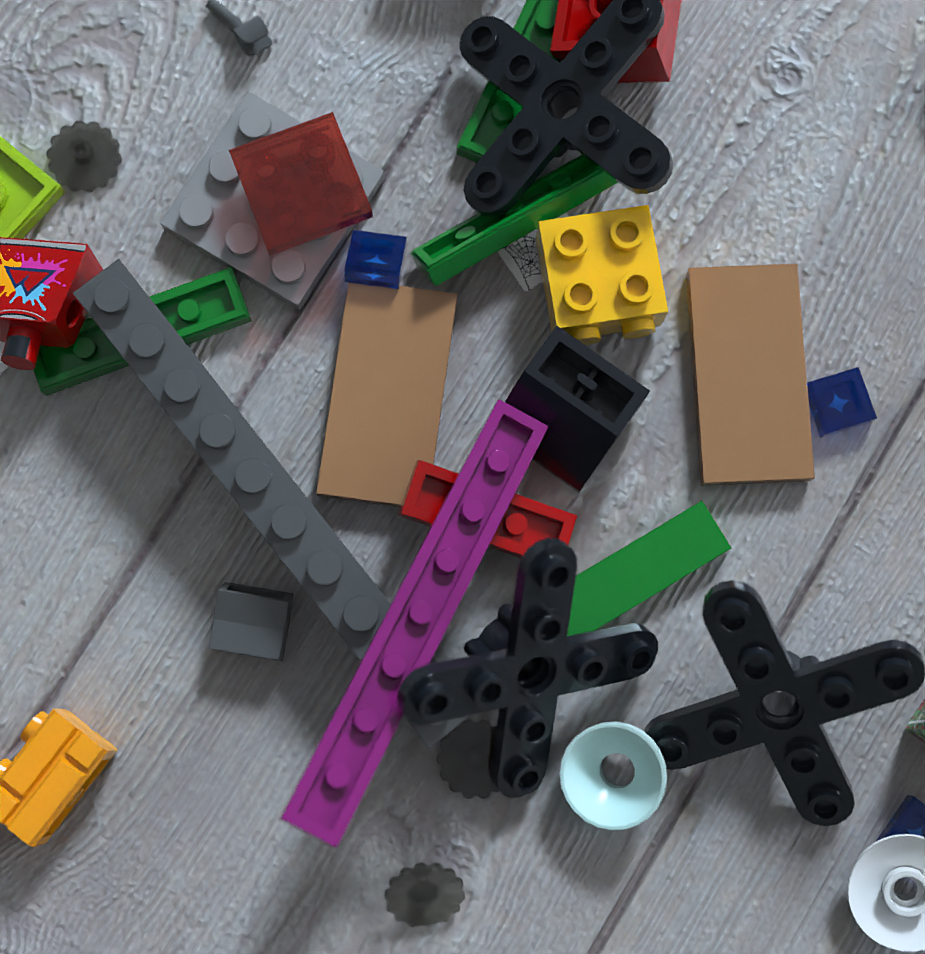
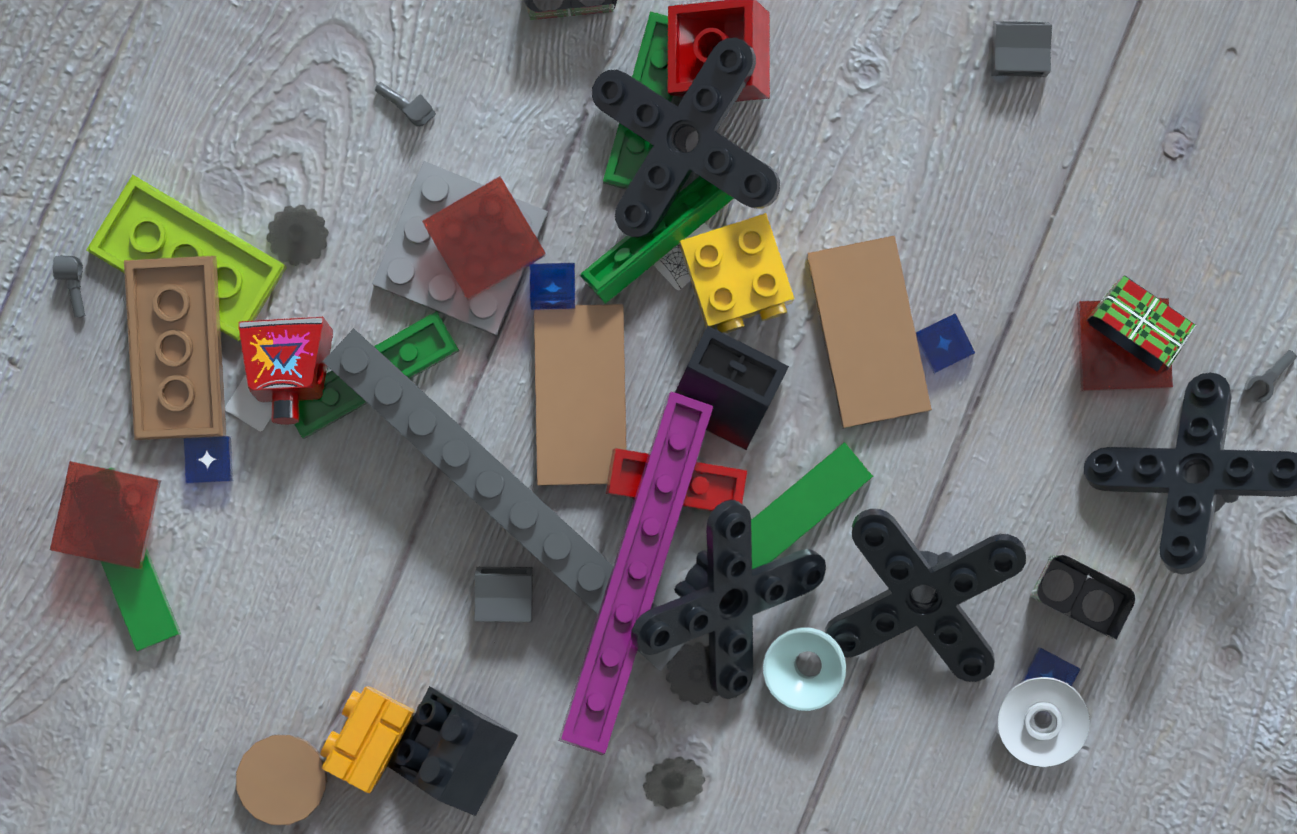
camera: 10 degrees left, 5 degrees up
none -> black slope [387,686,518,816]

